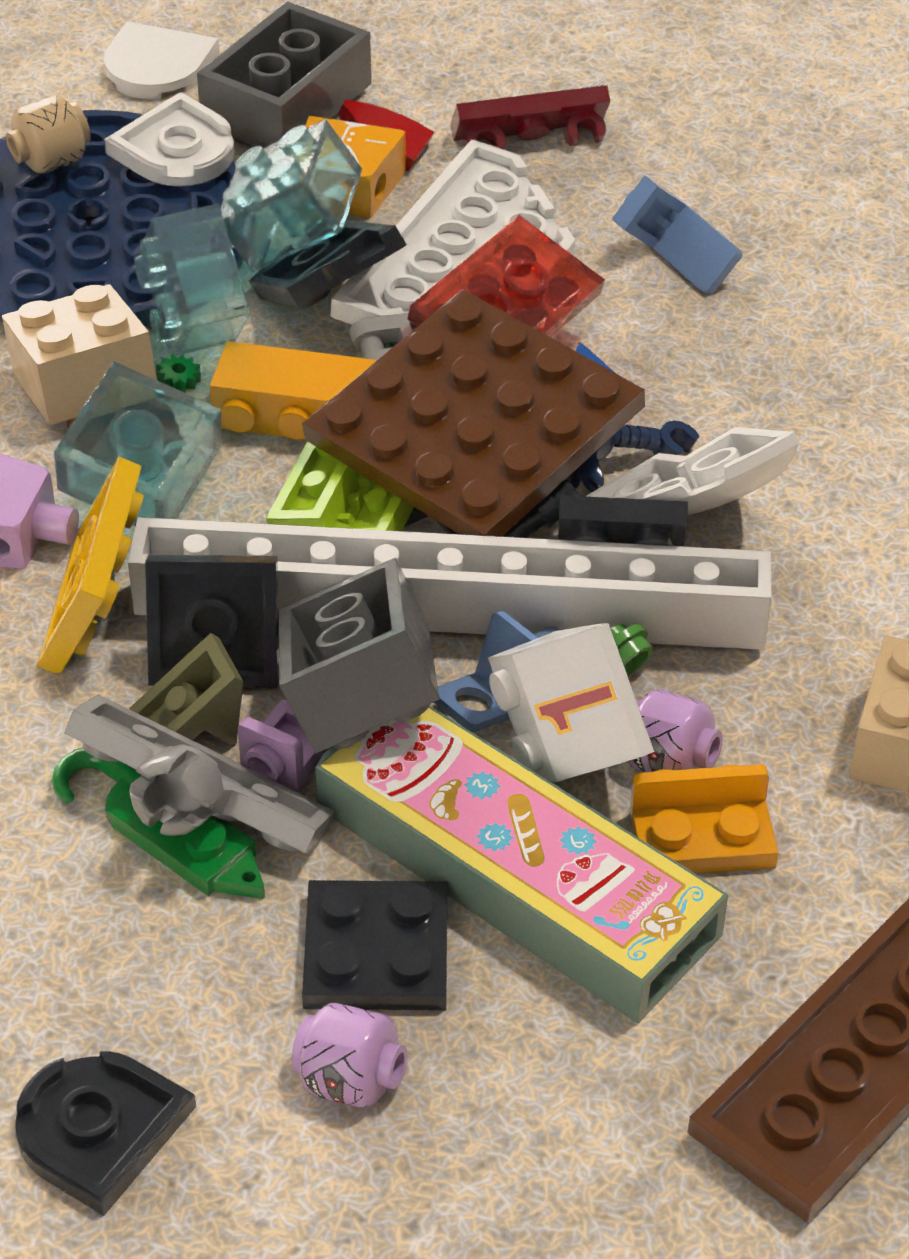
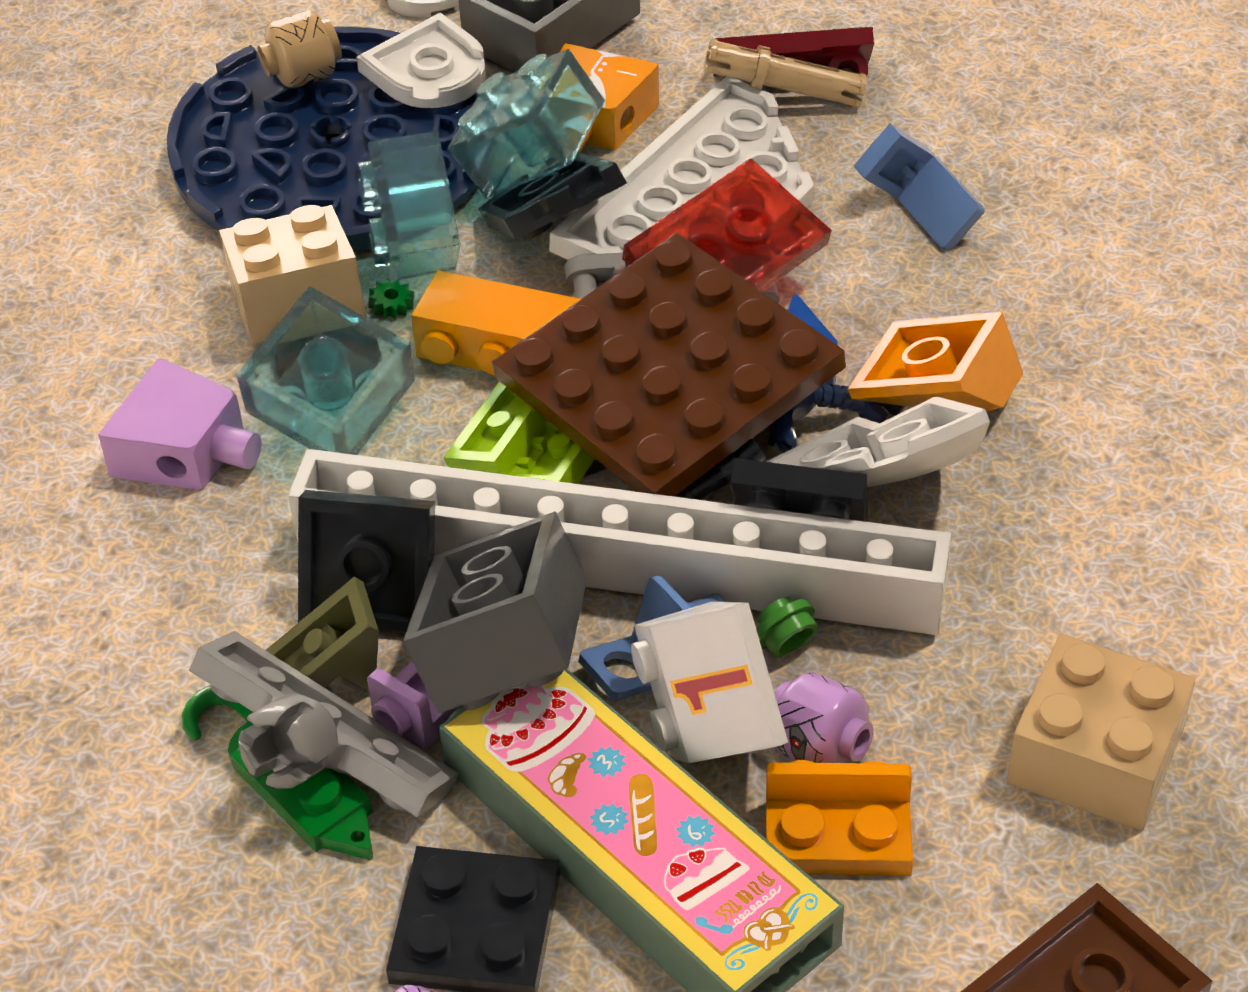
camera: 10 degrees right, 0 degrees up
yellow plate [36,456,144,673] -> none
red slope [338,100,435,172] -> none
none -> tan pin [704,38,867,108]
none -> light orange slope [848,312,1023,412]

